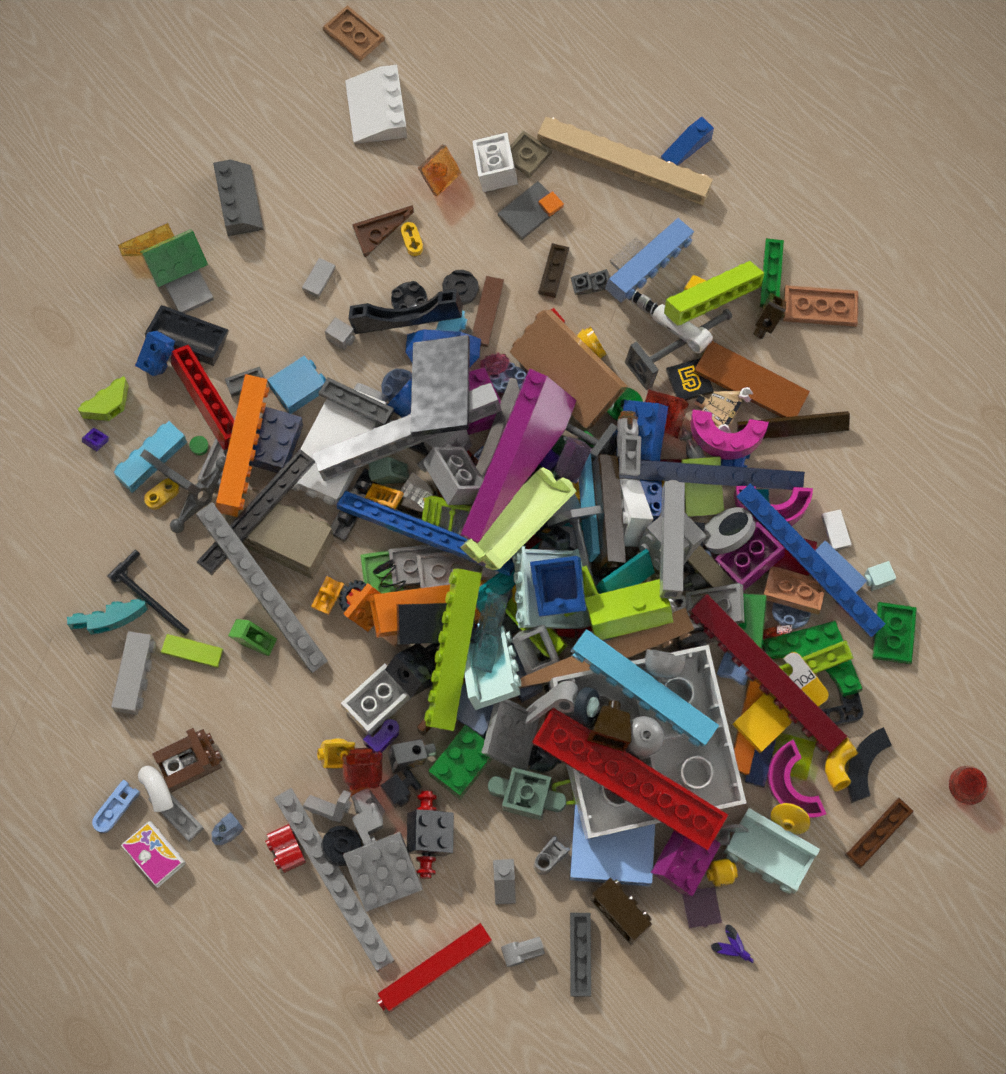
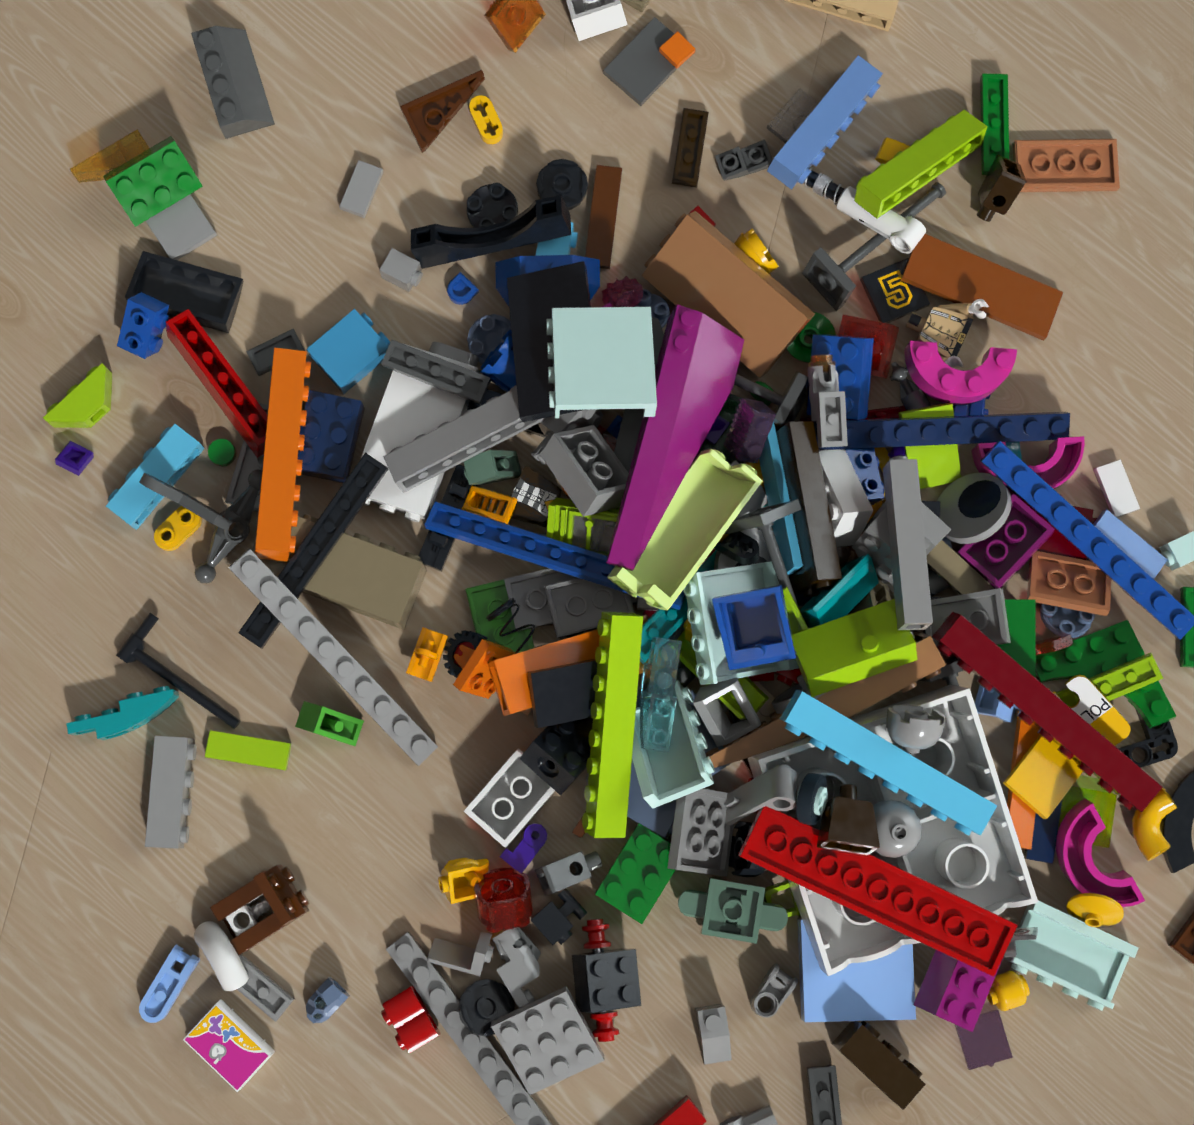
camera: 10 degrees left, 10 degrees up
dark purple piece [711,924,754,963] -> none
dark brown tile [737,411,850,439] -> none
none -> blue tile [447,272,479,305]
none -> light aqua panel [546,307,657,418]

